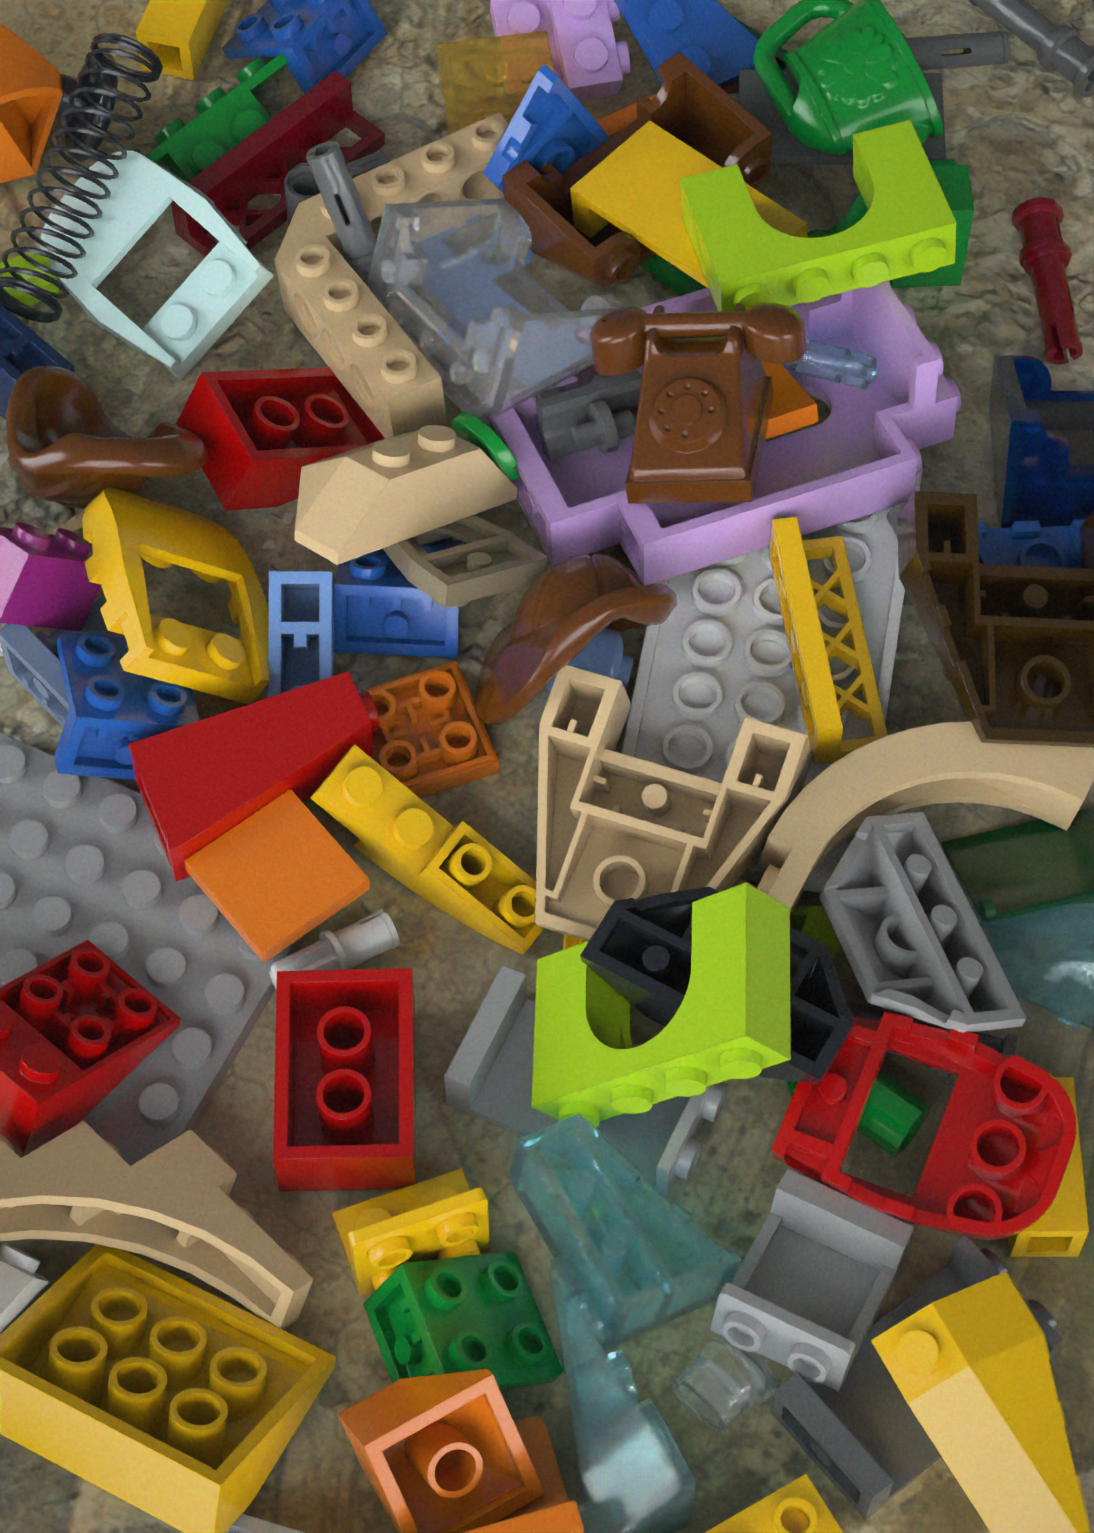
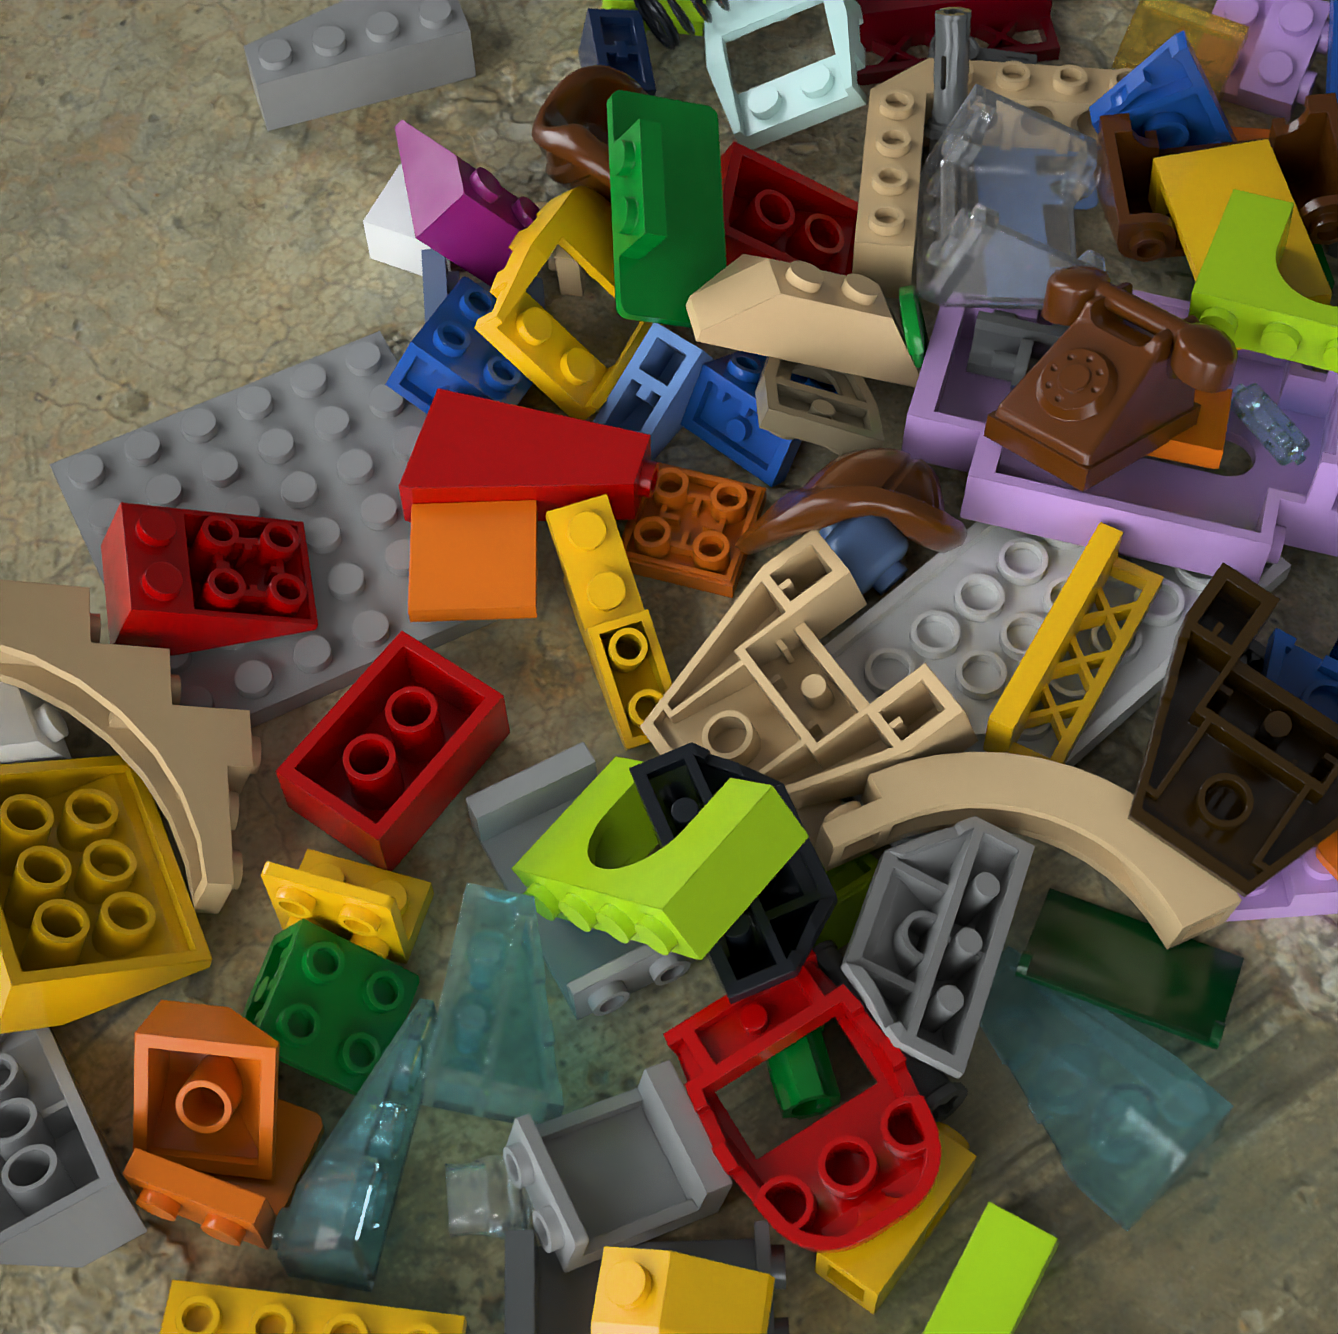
camera: 40 degrees right, 0 degrees up
white axle [269,908,400,988] -> none
none -> green bracket [607,90,727,328]

